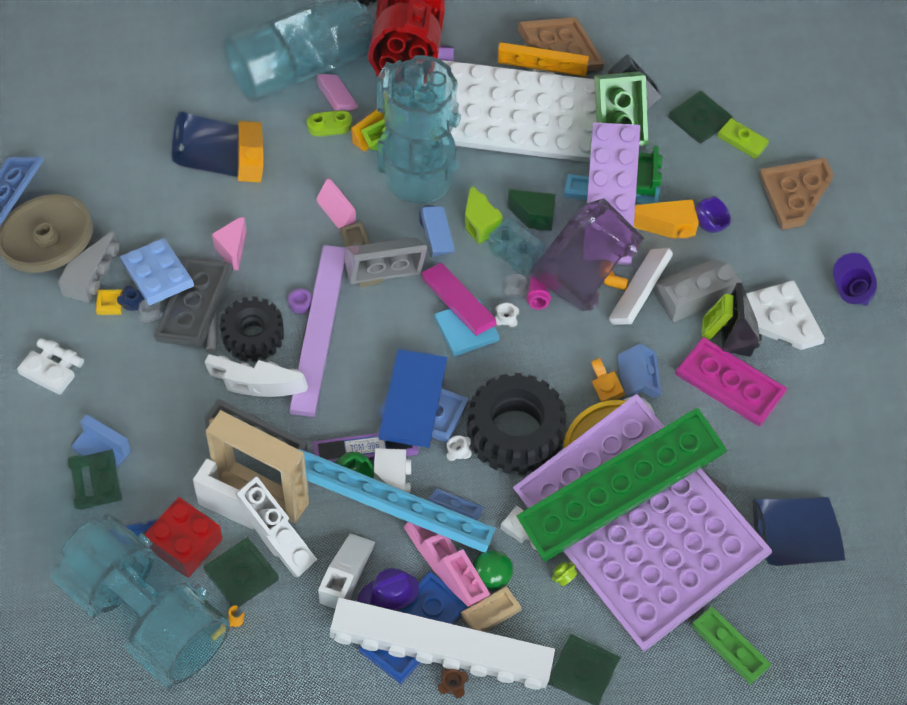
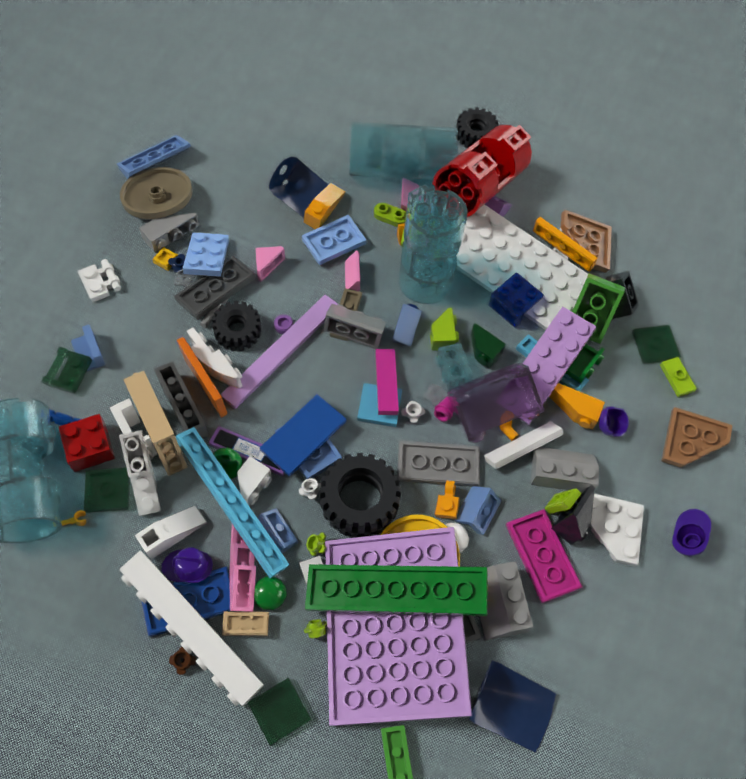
camera: 30 degrees right, 5 degrees up
none -> orange tile [177,337,227,418]
none -> light blue plate [302,215,366,265]
none -> lime plate [307,532,326,556]
none -> light grey tile [397,441,480,487]
none -> light grey slope [479,561,533,641]
none -> clear blue bracket [488,273,544,328]

